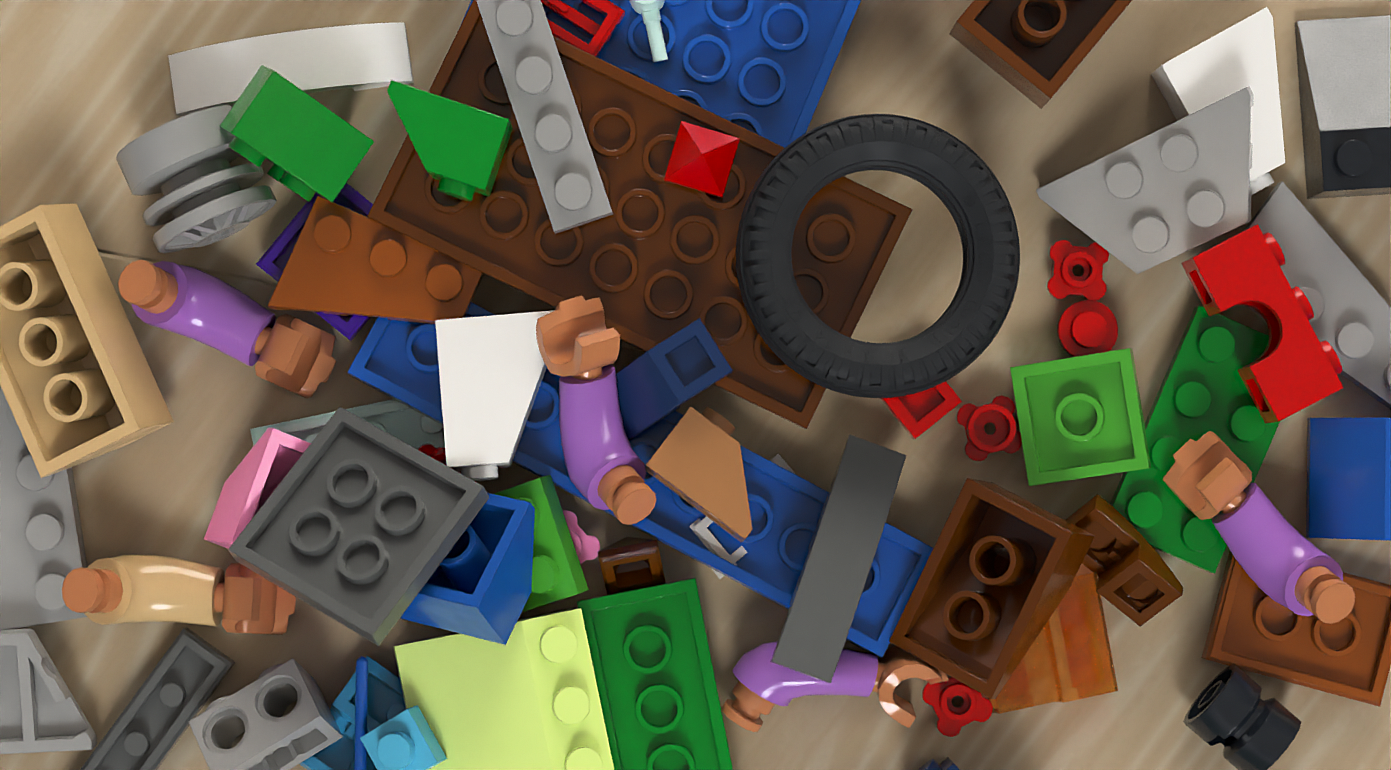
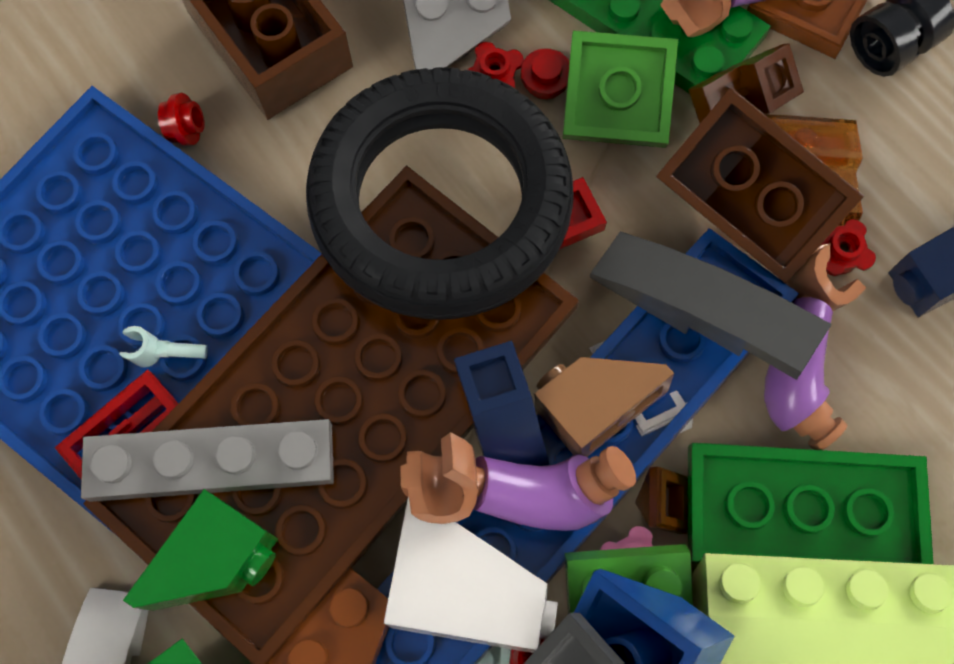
camera: 70 degrees left, 15 degrees down
red slope [664,121,740,198] -> none
red plate [957,396,1022,461] -> none

